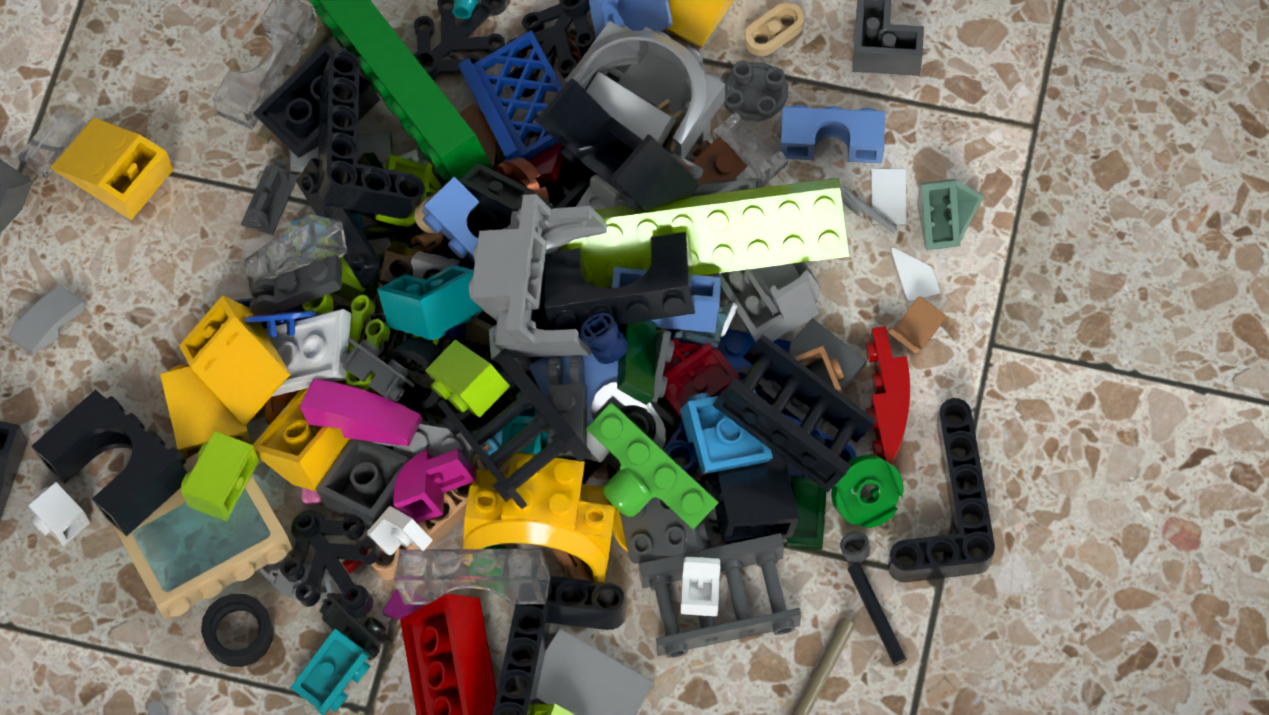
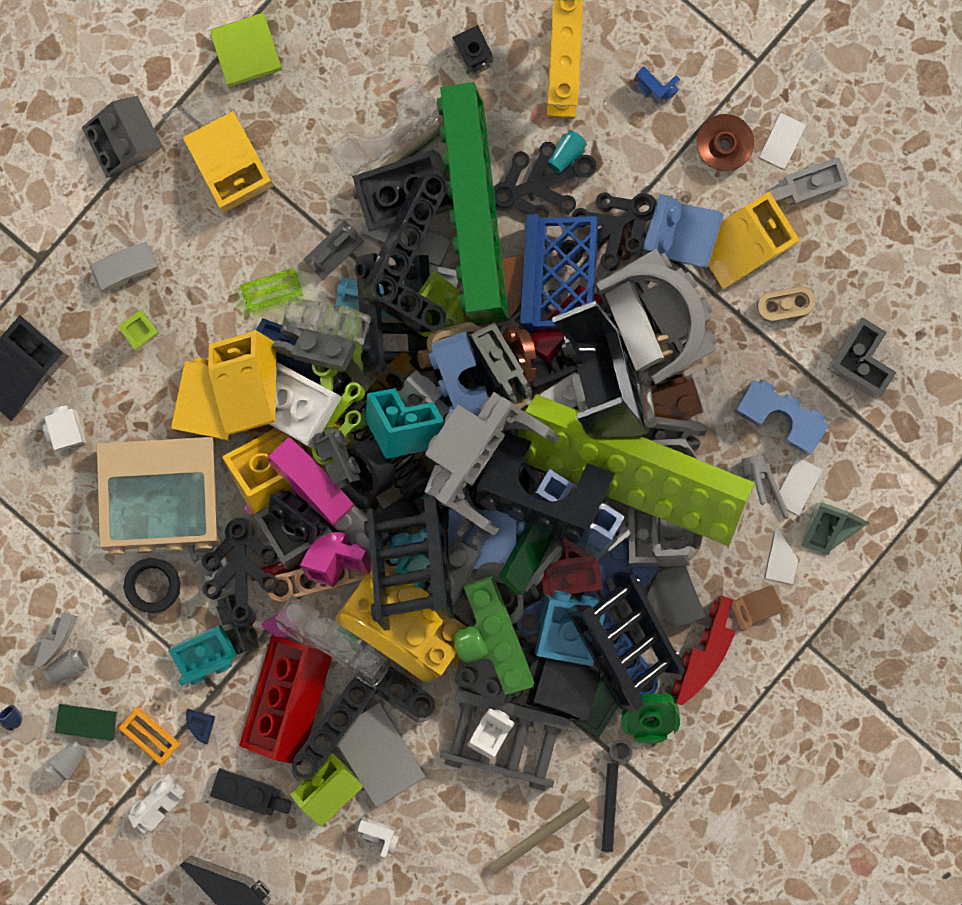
camera: 25 degrees right, 20 degrees up
black arch [31,390,187,537] -> none
lime brick [181,431,260,522] -> none
blue piece [245,310,316,338] -> none
white bracket [367,506,433,555] -> none
lime brick [425,340,510,418] -> none
dark blue wheel [580,312,628,364] -> none
dark grey dish [724,61,788,122] -> none
medium nougat bracket [793,346,844,395] -> none
black beam [888,398,995,582] -> none
none -> lime panel [118,310,160,353]
none -> lime slope [210,12,282,88]
none -> clear neon green tile [240,268,304,313]
none -> black hinge [268,489,327,544]

